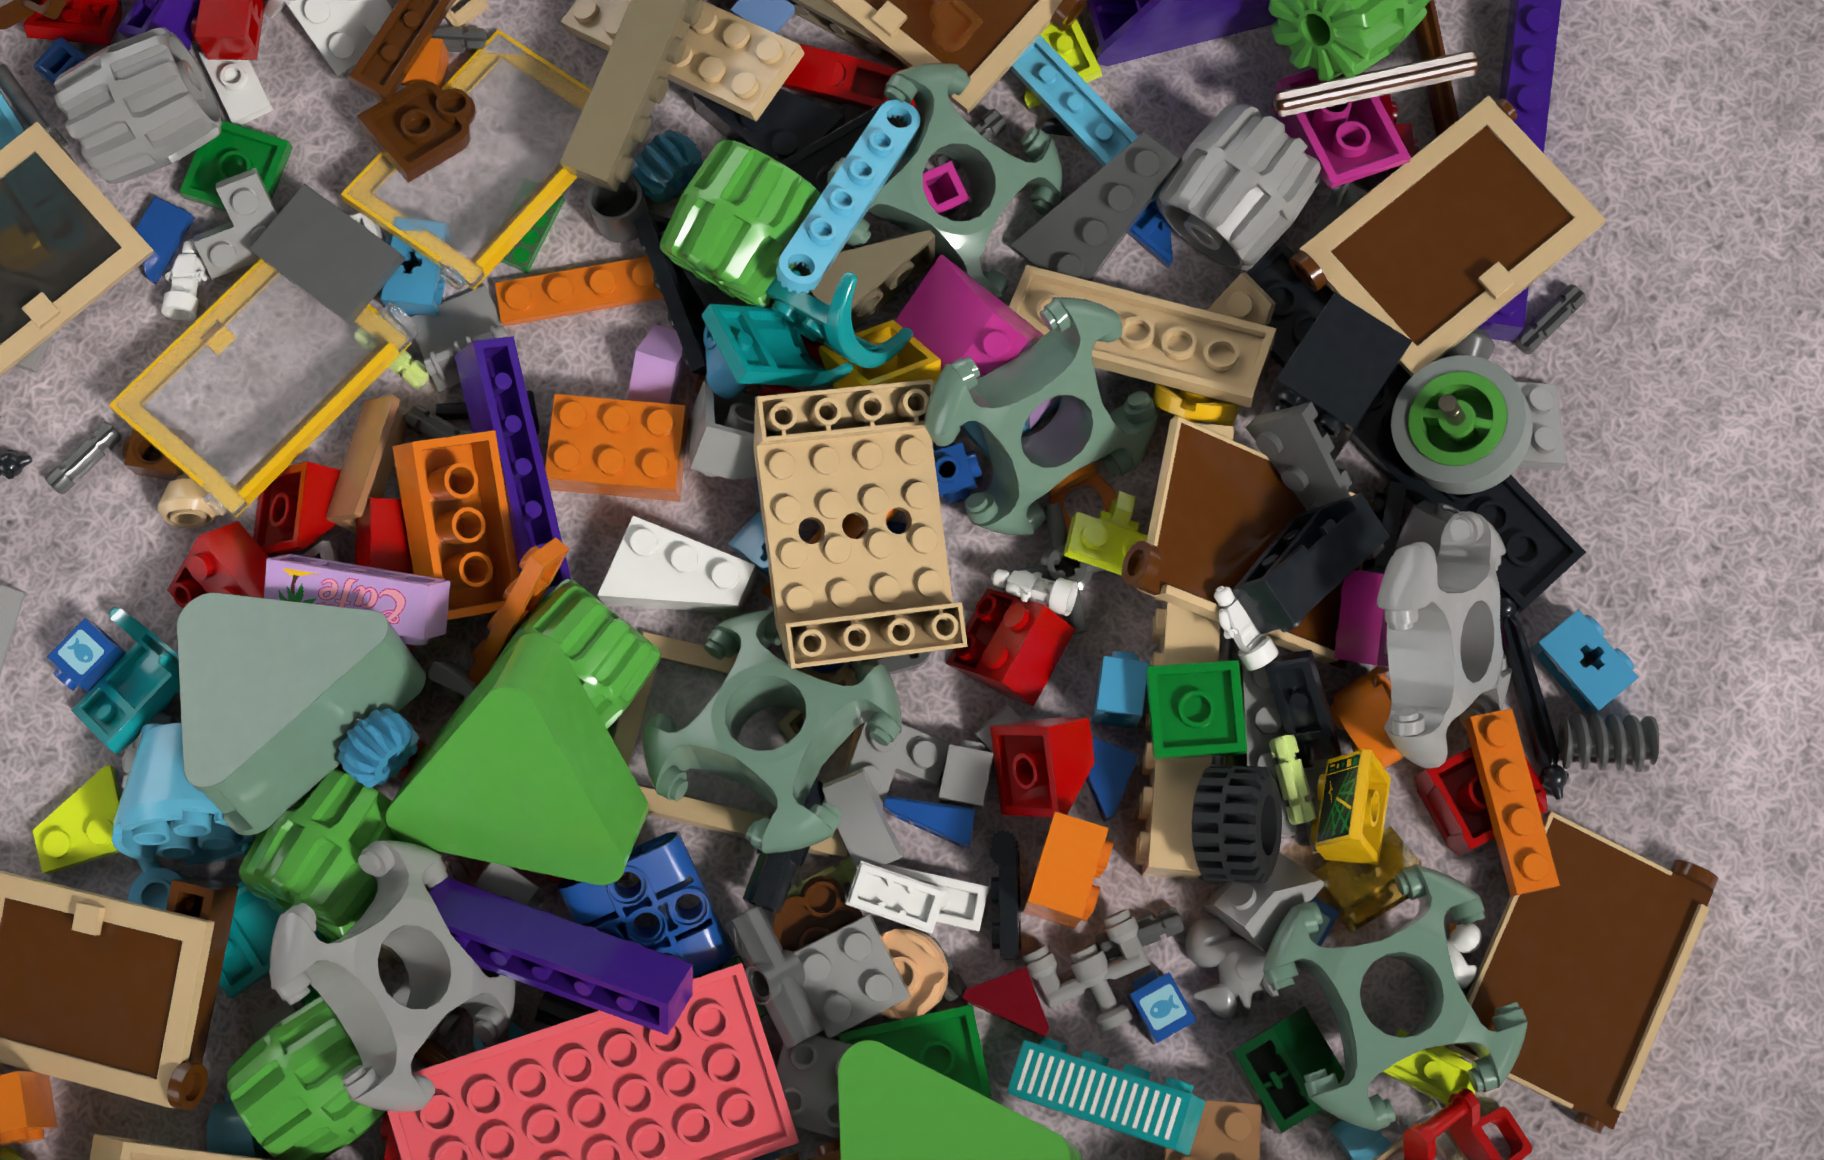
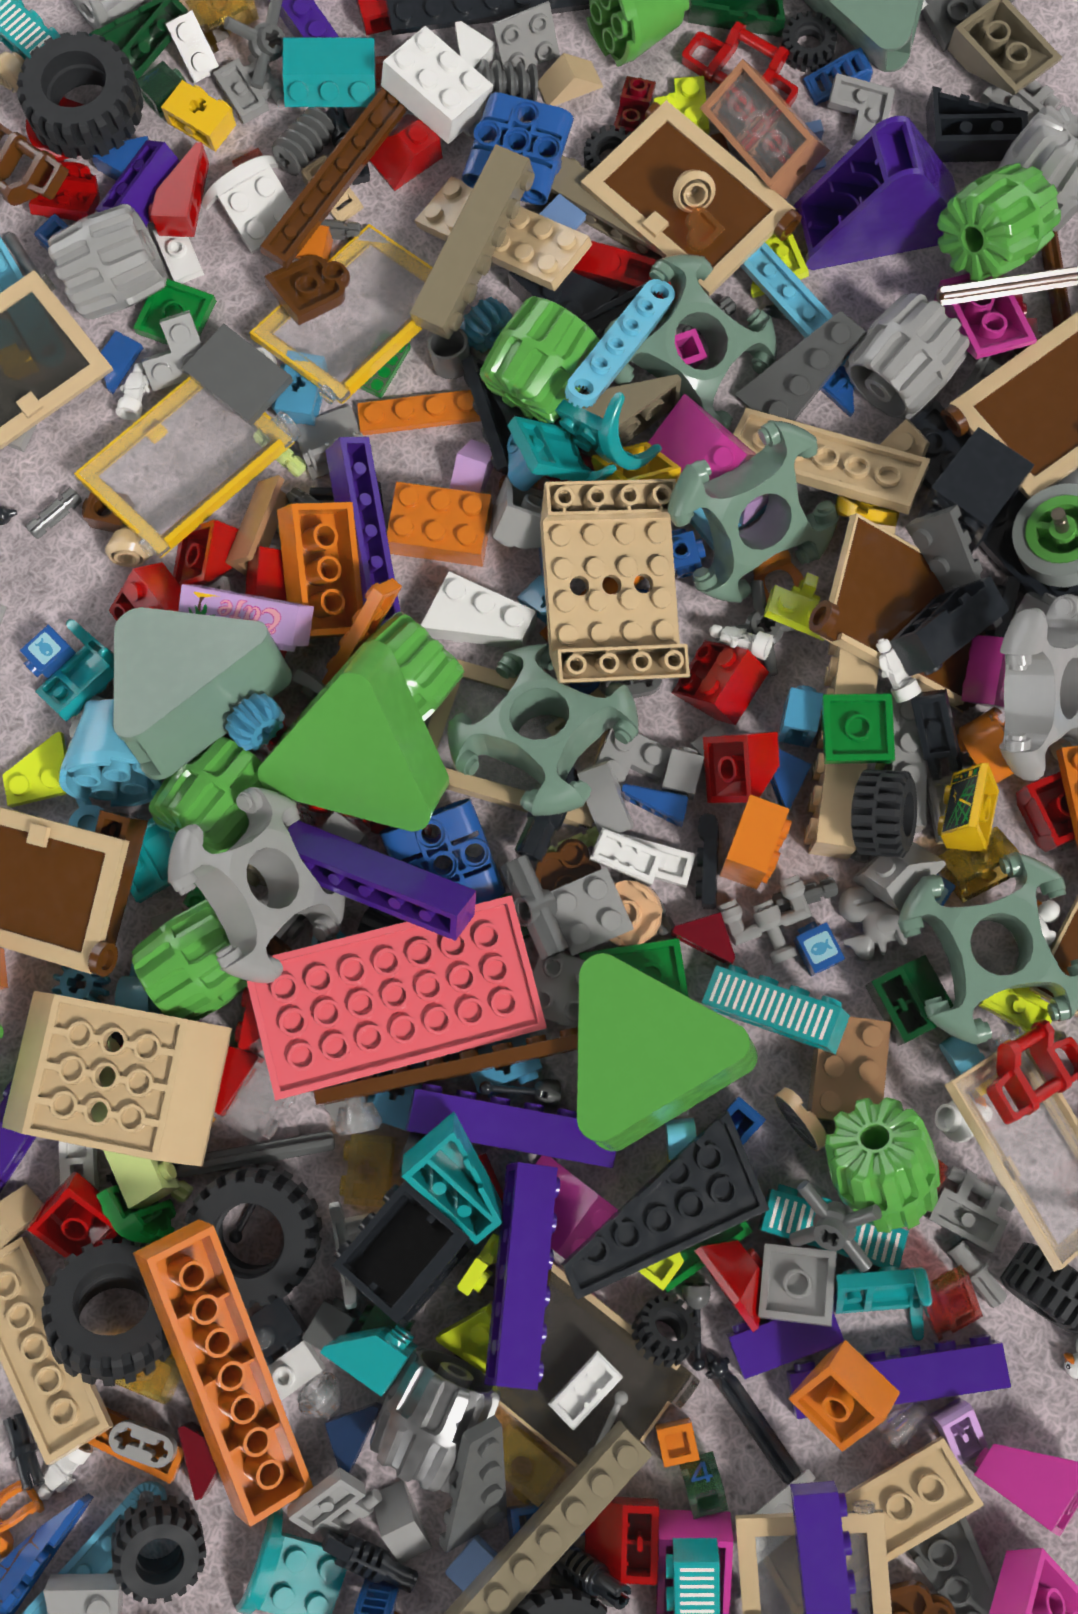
camera: 10 degrees right, 0 degrees up
yellowish green axle [1269,735,1316,825] -> none
none -> dark azure gear [51,965,111,1003]

